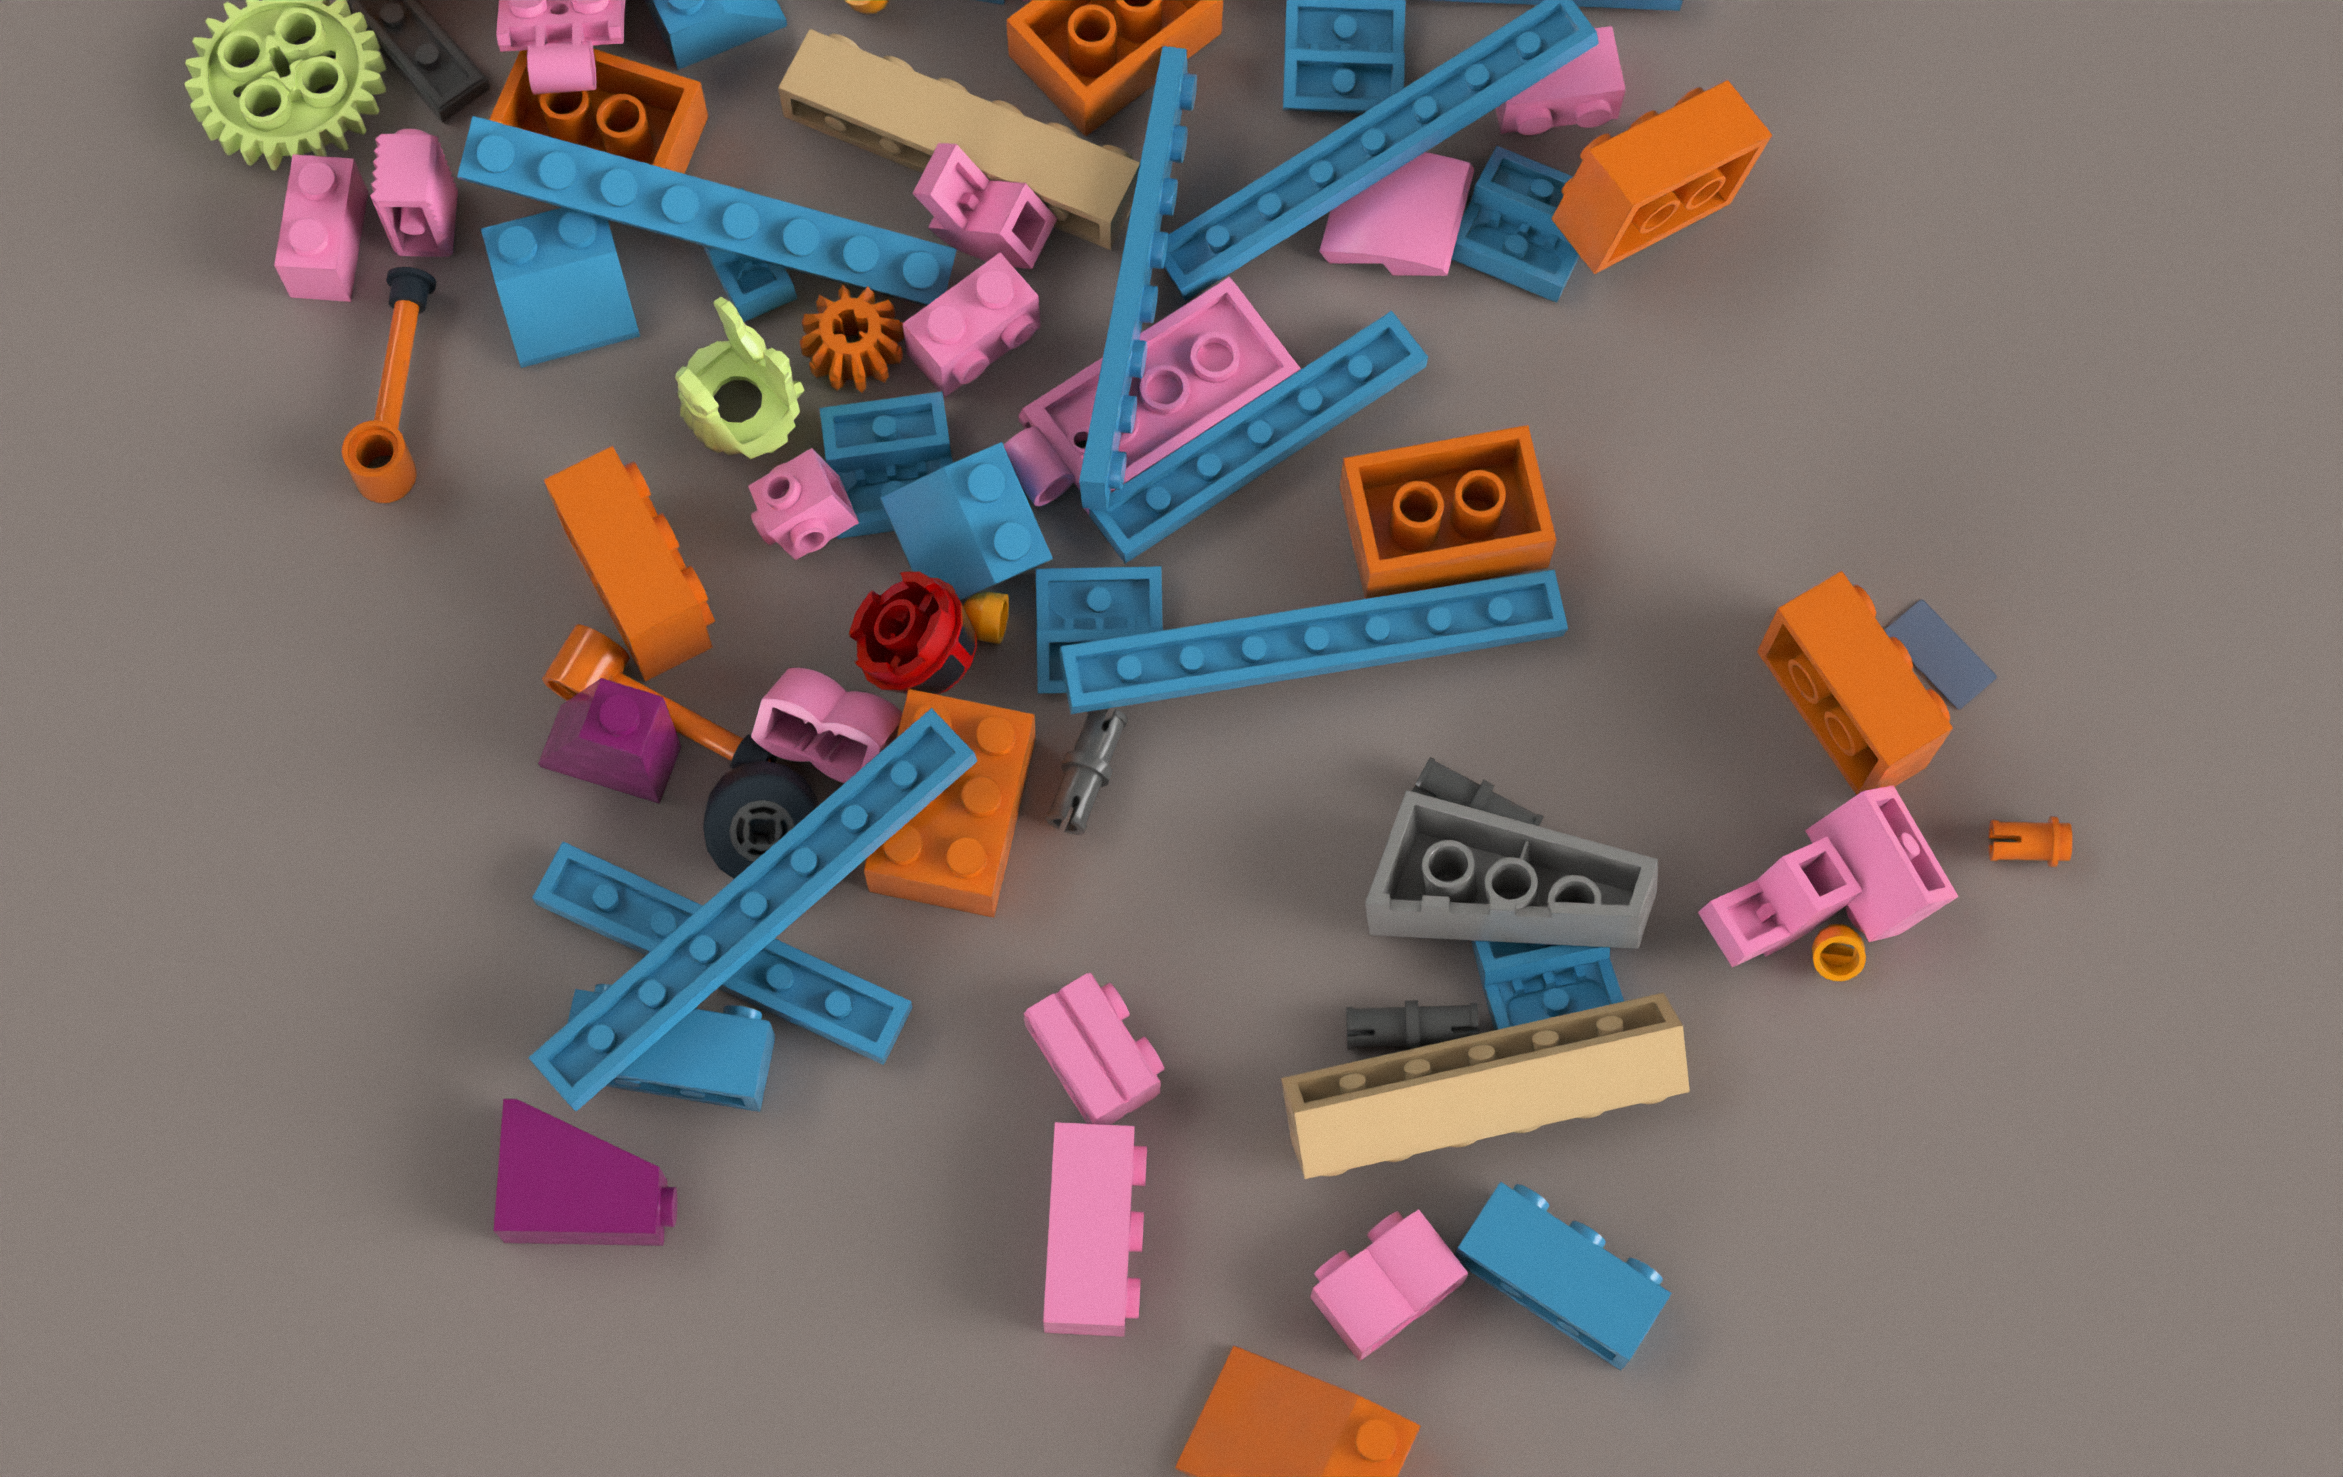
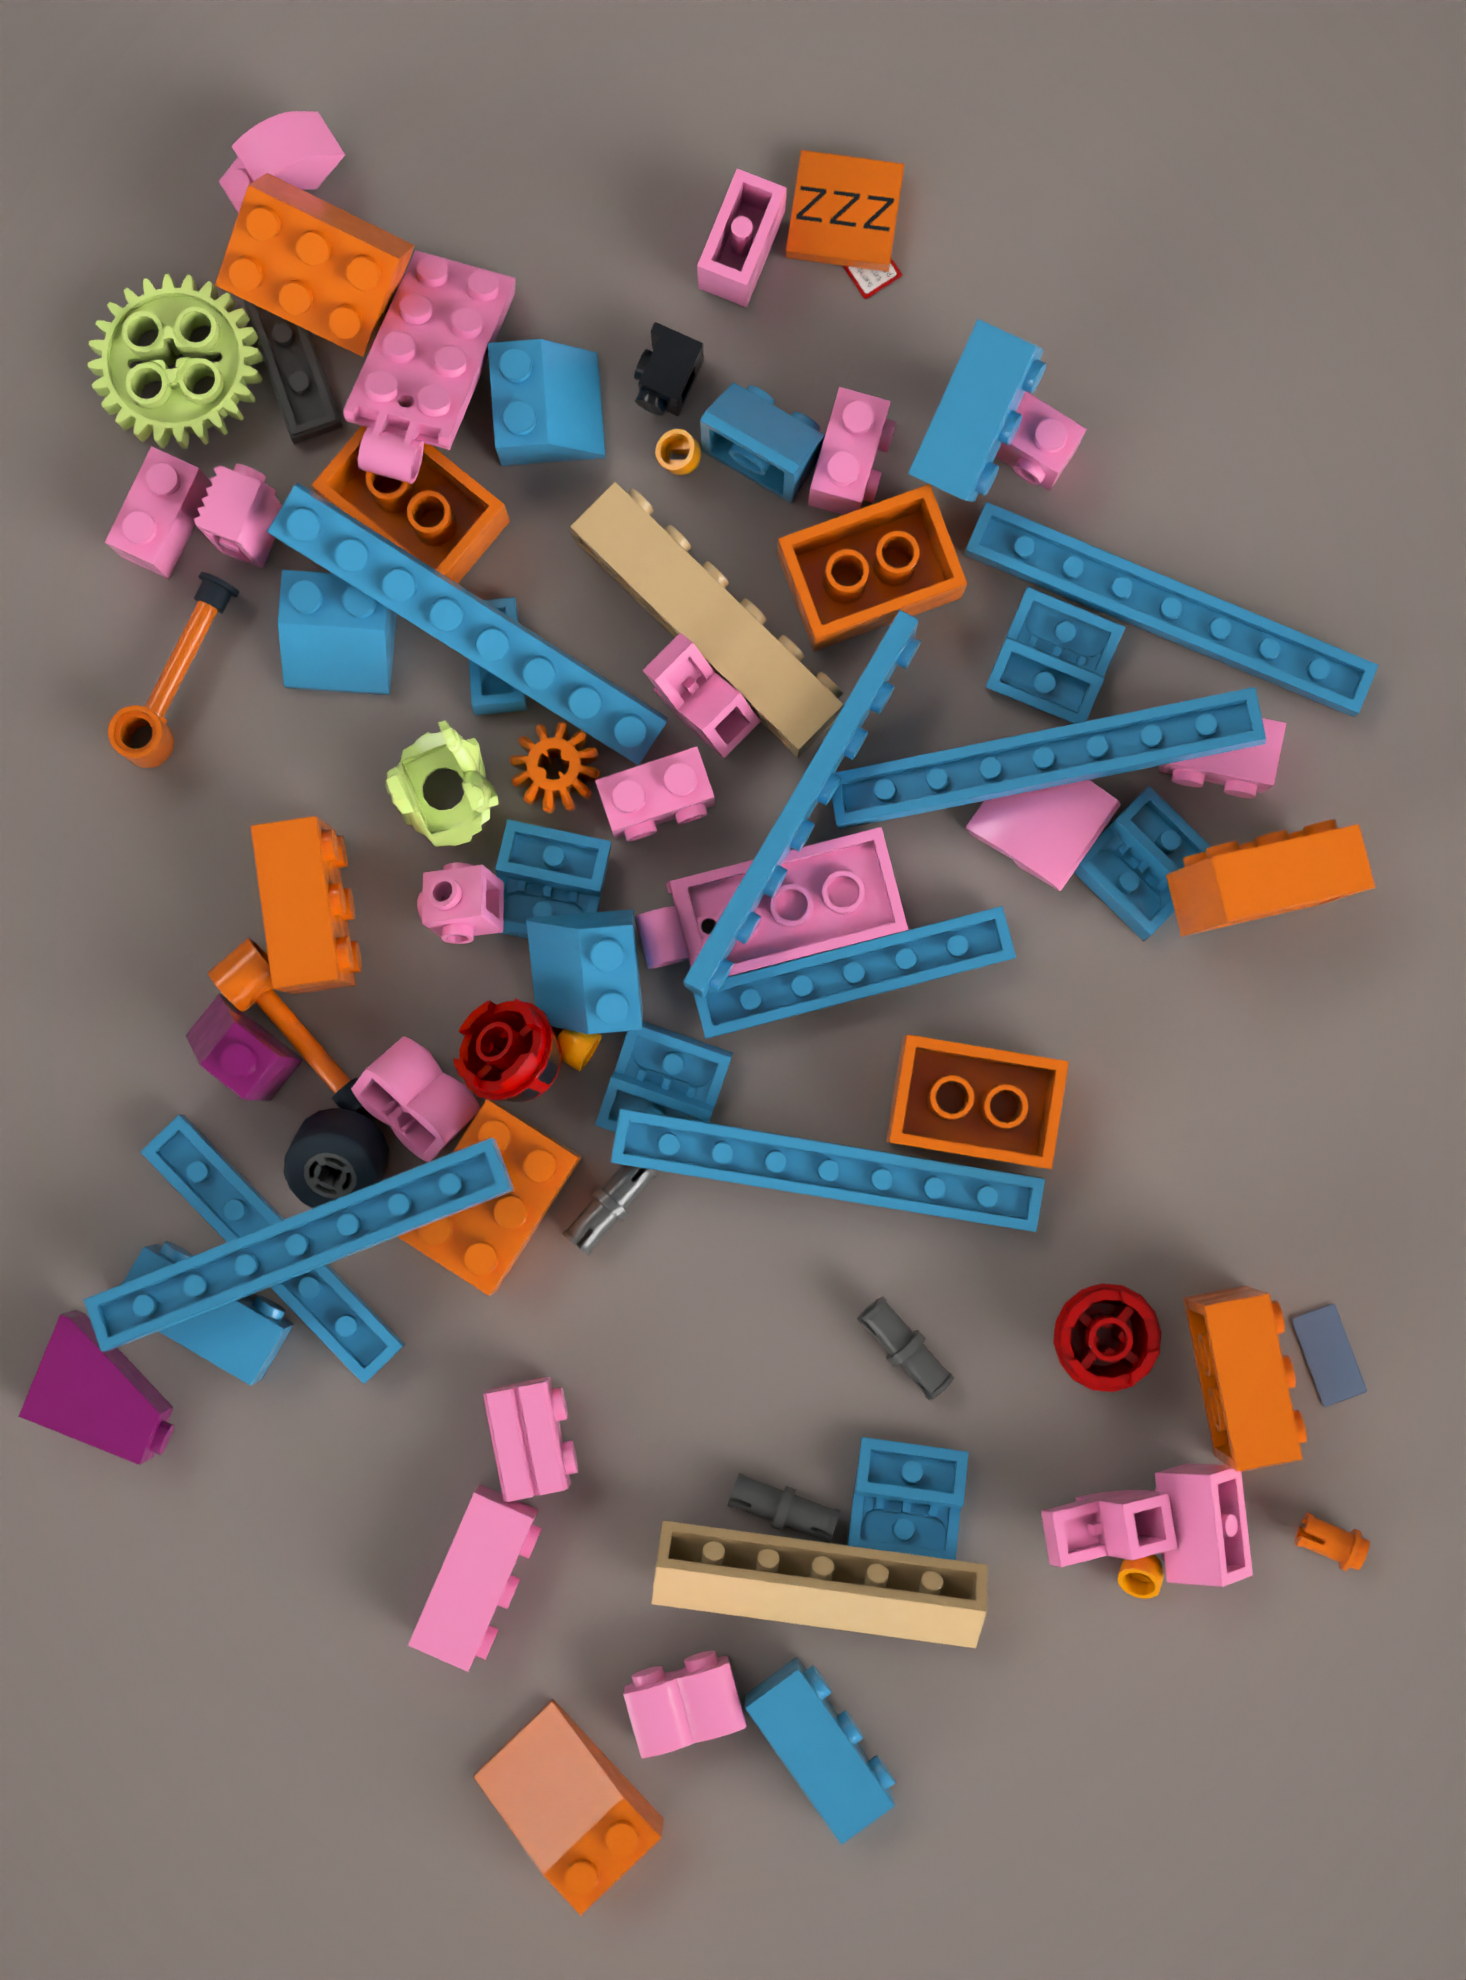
camera: 25 degrees right, 15 degrees up
light grey wedge [1365,790,1658,949] -> none
none -> red cone [1053,1283,1162,1392]

